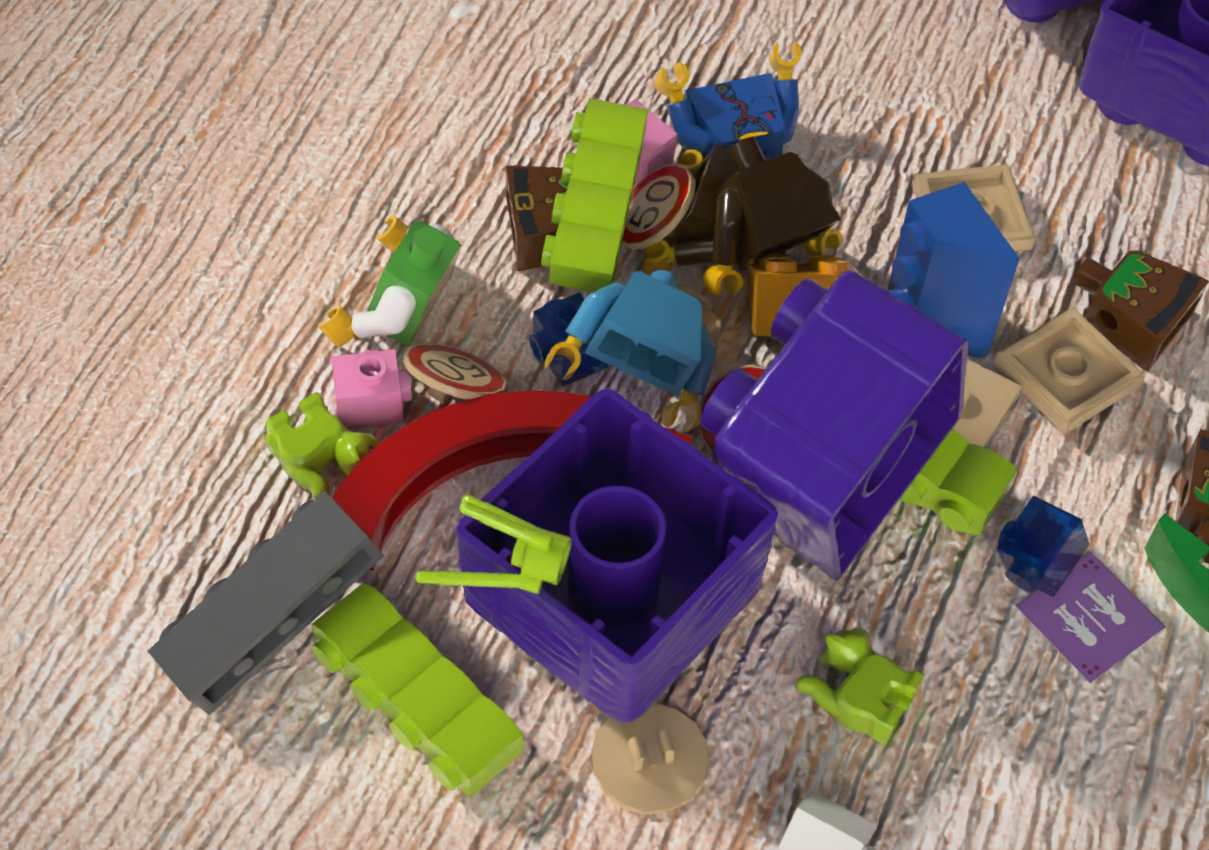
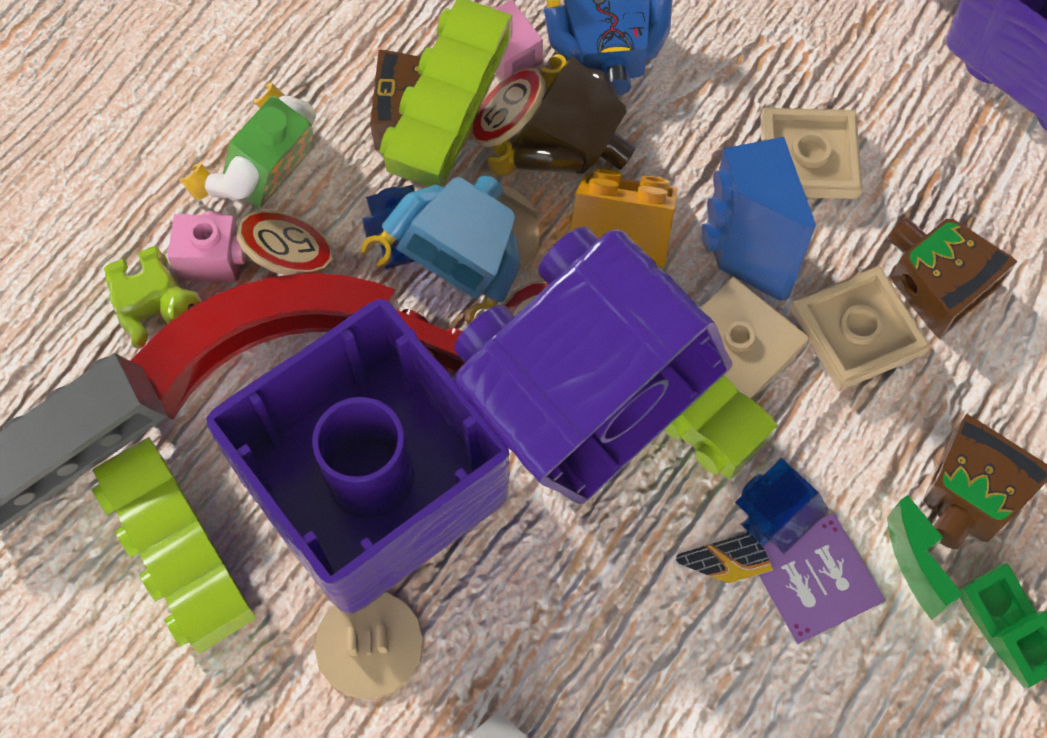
camera: 15 degrees right, 10 degrees up
lime plant [415,494,572,594] -> none
dark brown torso [703,136,843,296] -> none
lime animal [796,627,925,746] -> none
none -> sticker [676,530,773,584]

